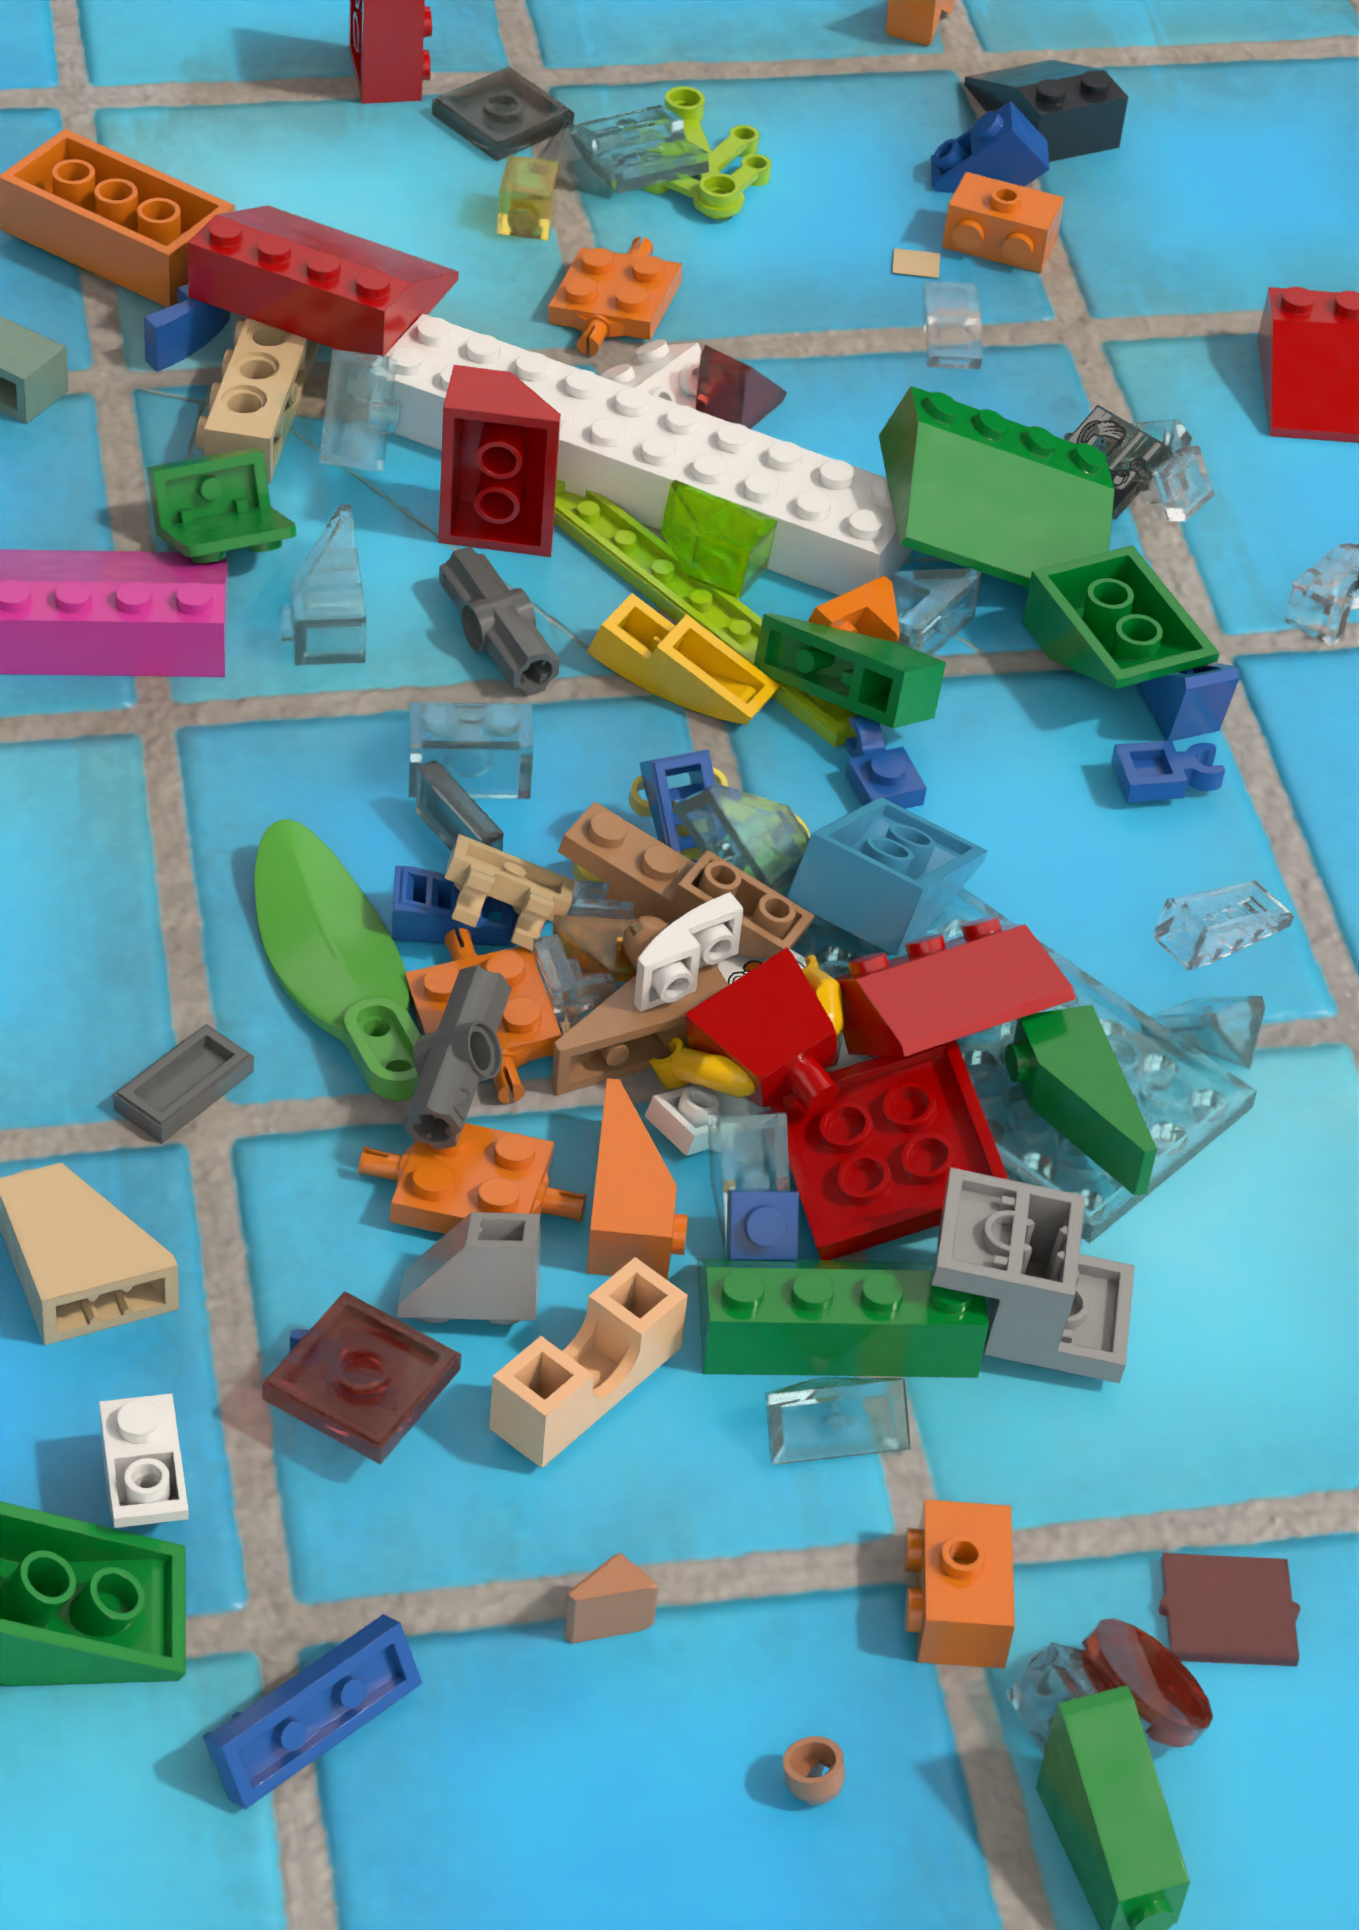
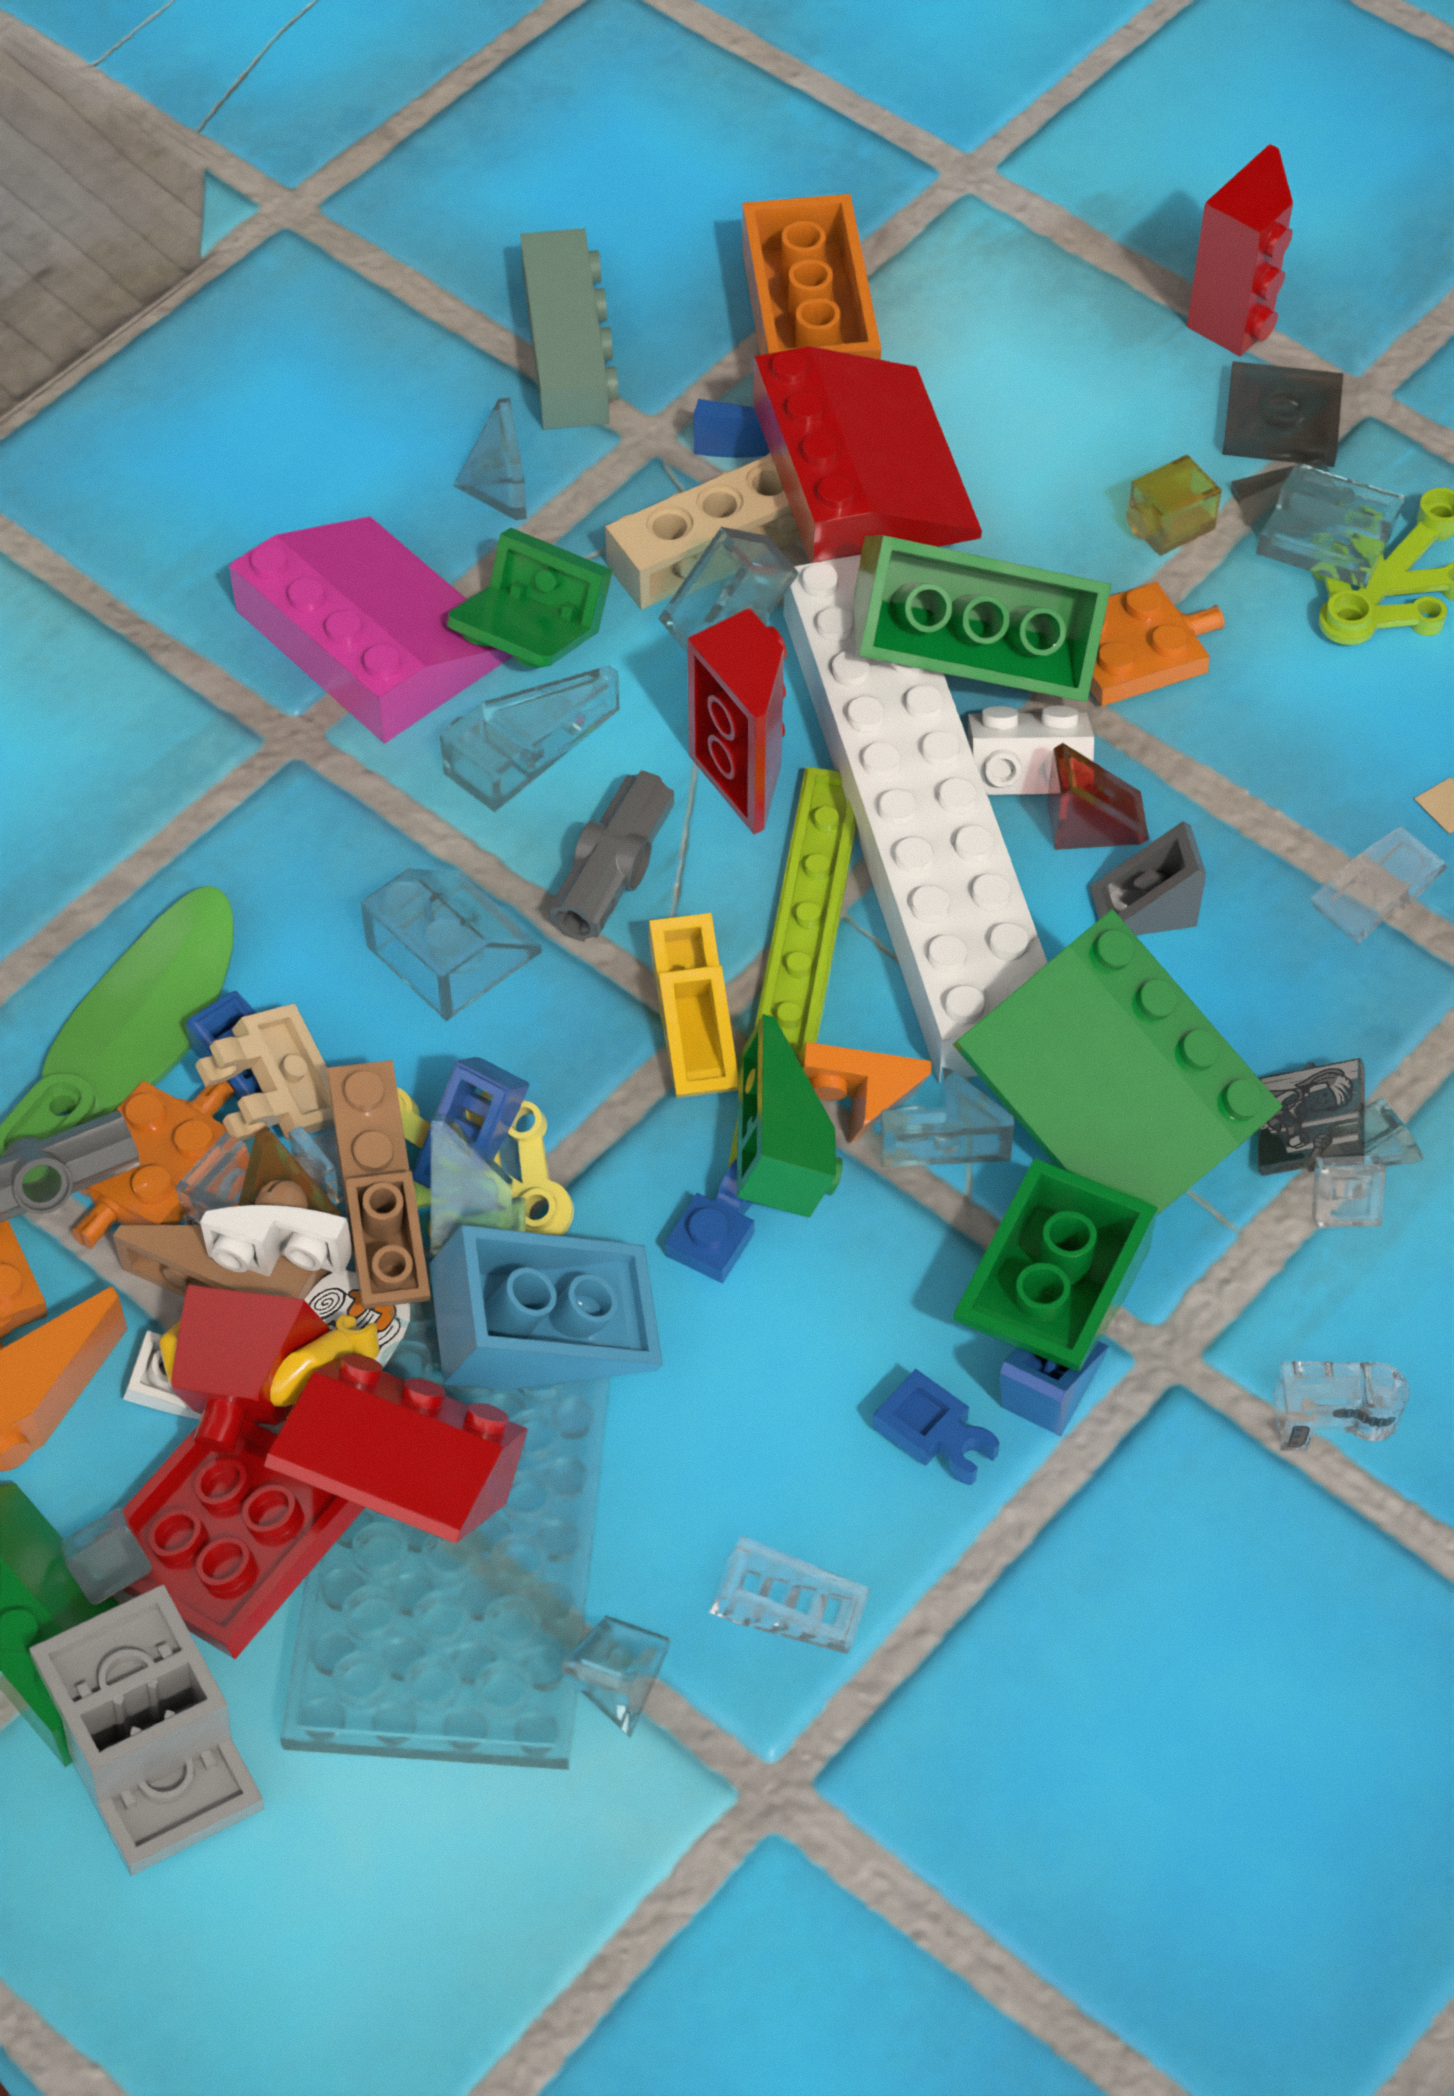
camera: 55 degrees right, 10 degrees up
clear smoke tile [415,760,504,851] -> none
clear neon green slope [661,479,778,599] -> none
clear light blue slope [707,1109,790,1252] -> none
blue plate [726,1189,799,1260] -> none
green slope [1005,1005,1157,1196] -> none
none -> clear light blue slope [60,1508,152,1605]
none -> clear light blue slope [453,397,527,520]
none -> green slope [853,535,1111,702]
none -> dark grey slope [1090,821,1206,935]

